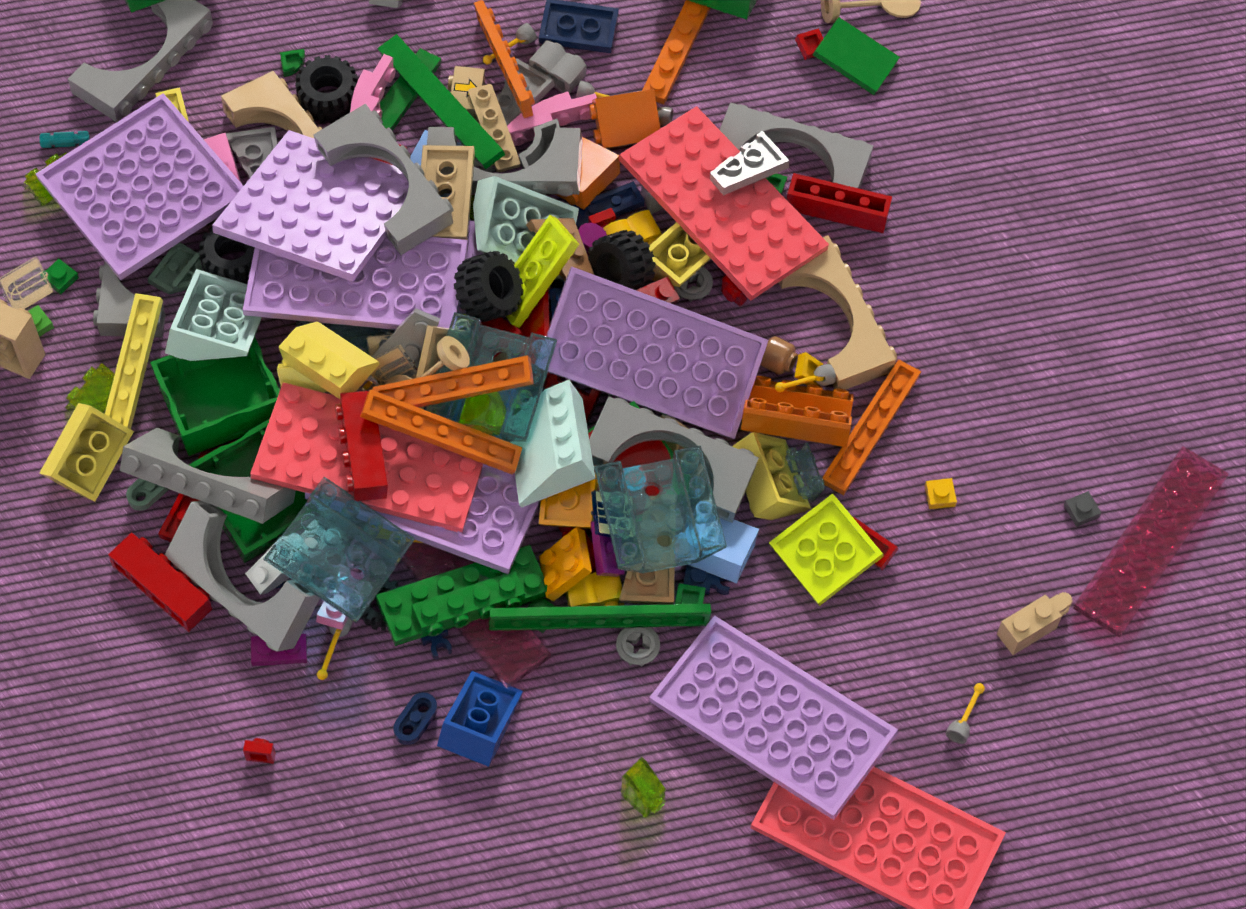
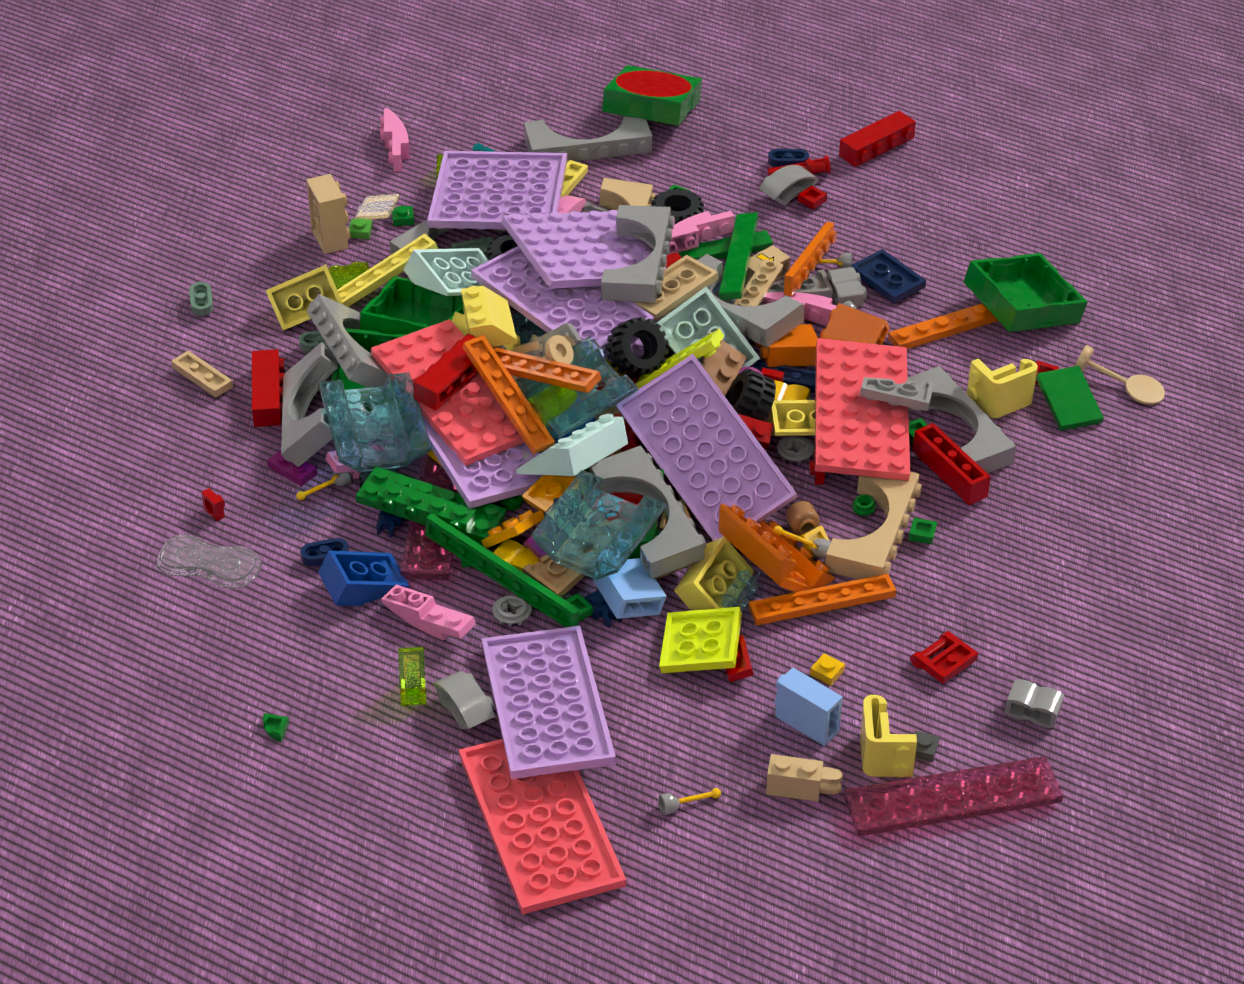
camera: 45 degrees right, 20 degrees down
none -> clear plate [156,534,262,588]
none -> tan plate [171,351,233,398]
none -> bright pink slope [381,585,476,640]
none -> light grey brick [433,671,496,729]
none -> light blue brick [775,668,843,746]
none -> green plate [852,494,876,516]
none -> light yellow piece [860,695,917,777]
none -> green plate [909,517,937,545]
none -> red plate [910,631,978,684]
none -> light yellow piece [967,359,1037,418]
none -> light grey brick [1004,679,1064,728]

